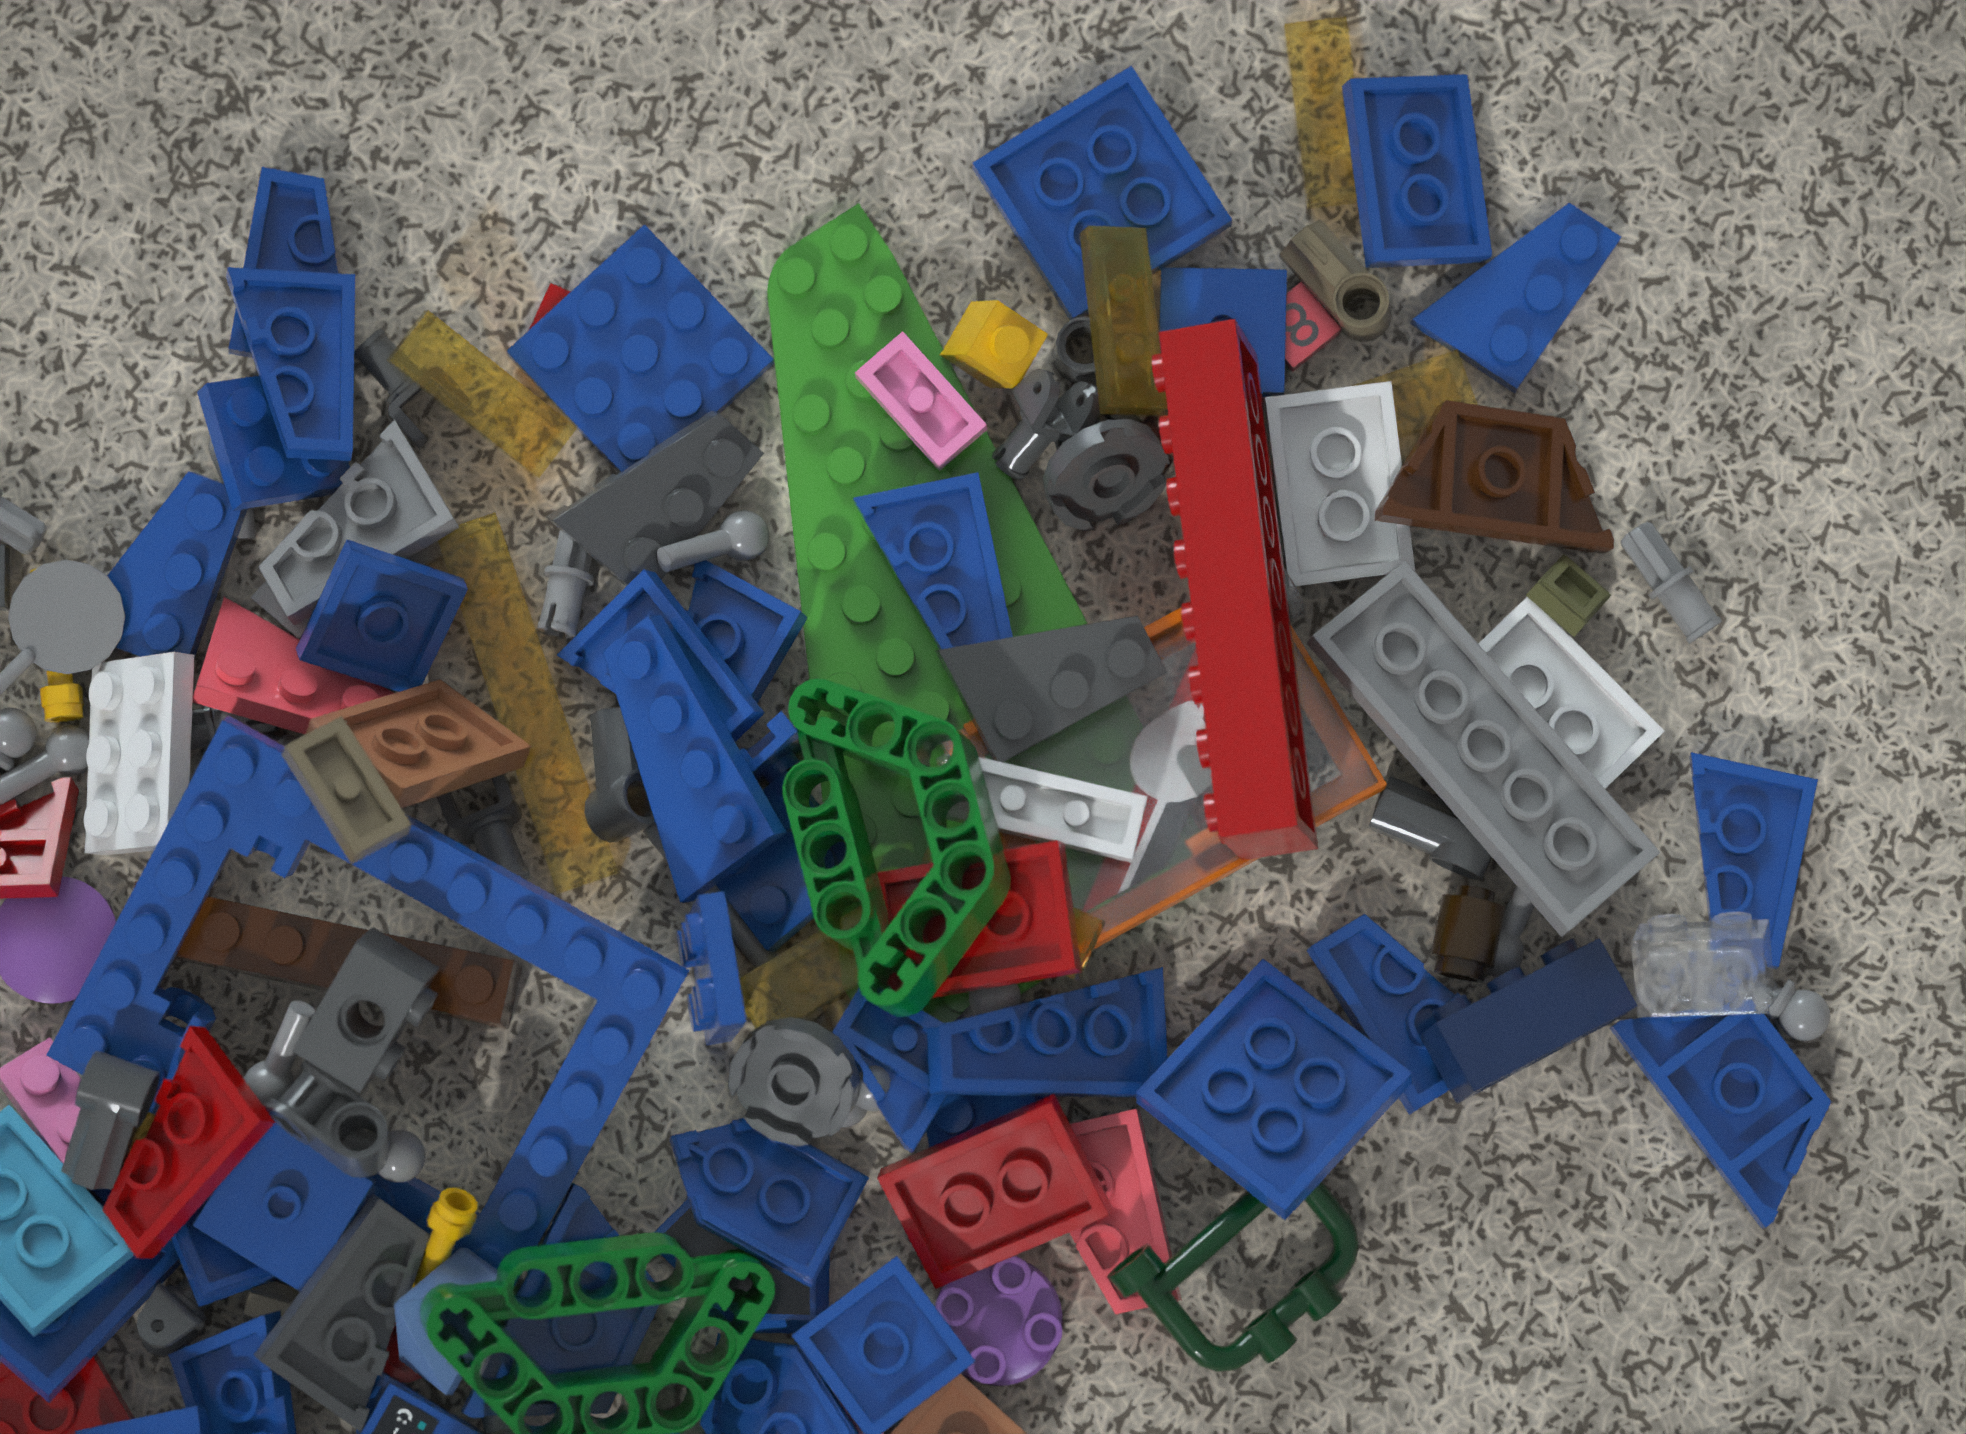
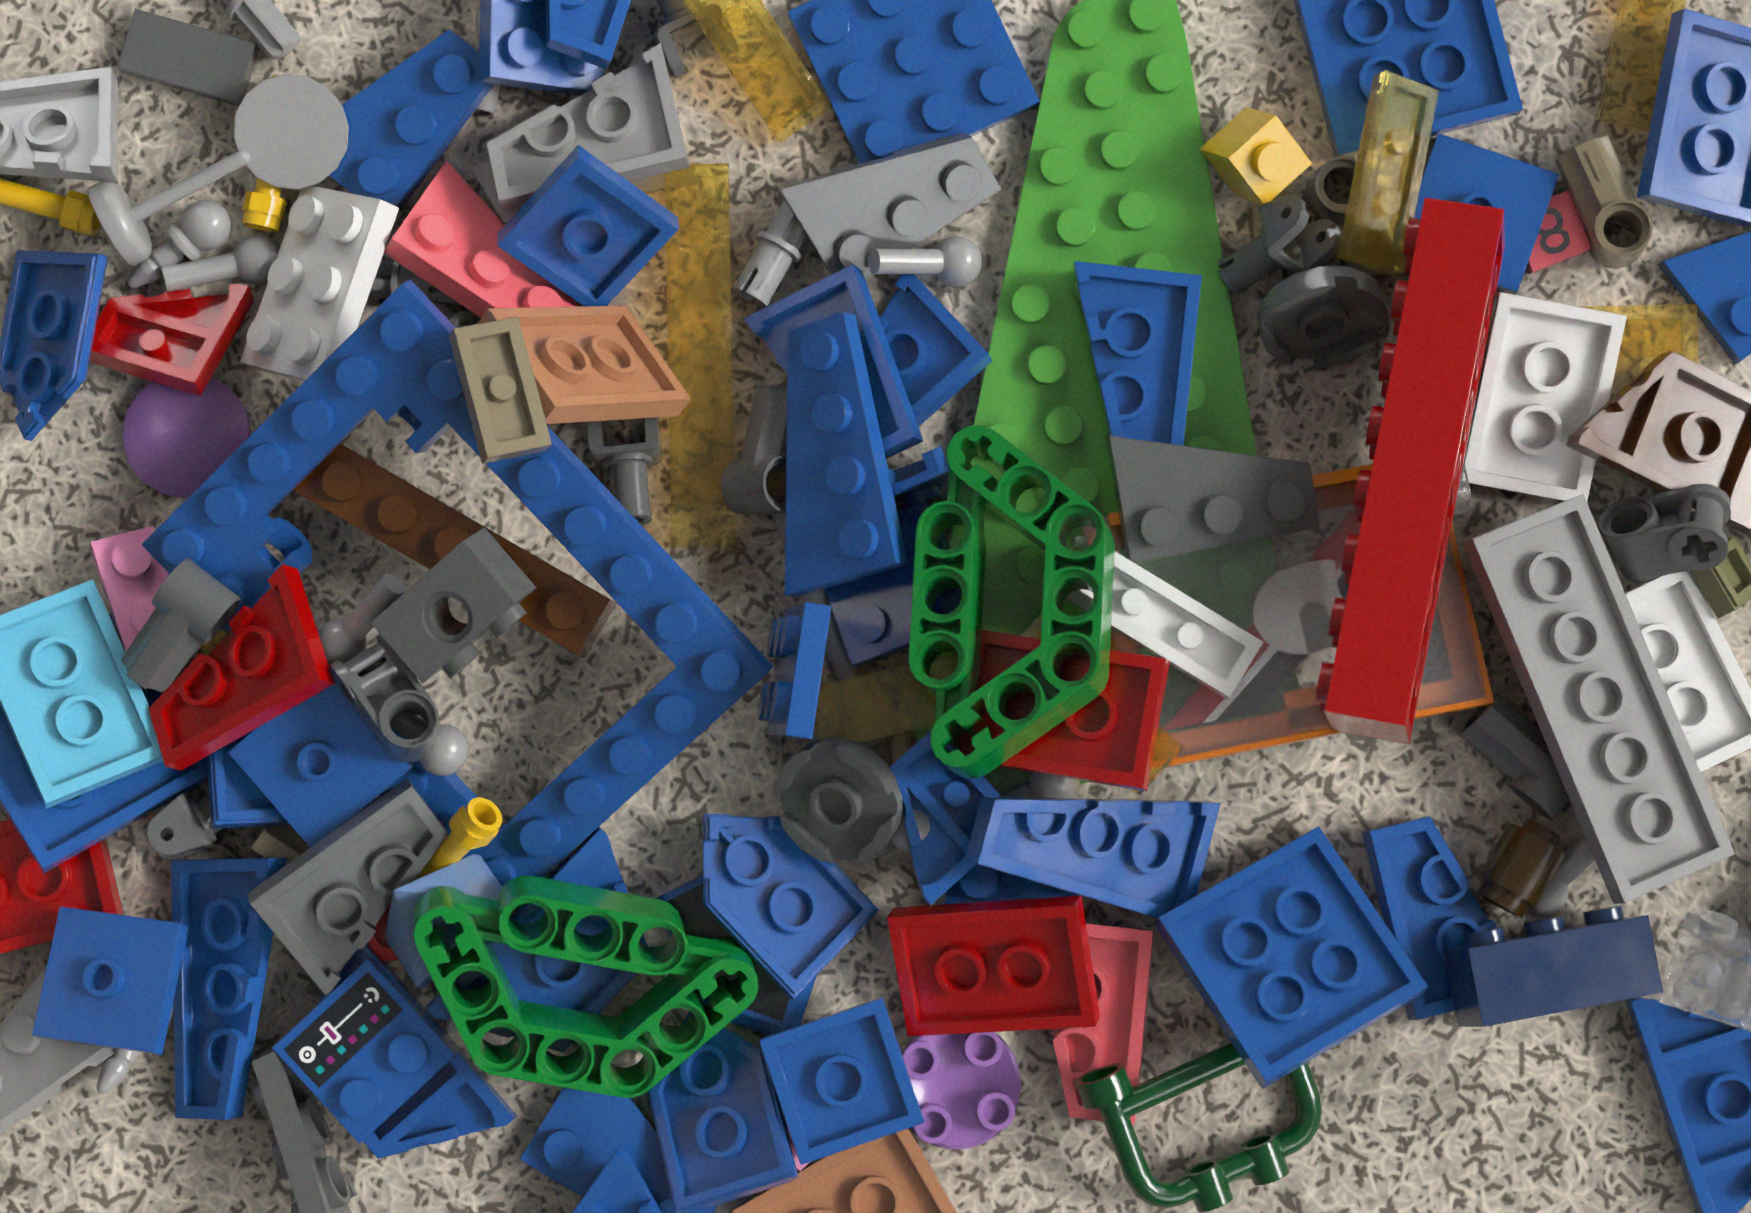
camera: 20 degrees right, 5 degrees up
bright pink plate [855,331,987,471] -> none
none -> dark grey piece [1598,483,1732,582]

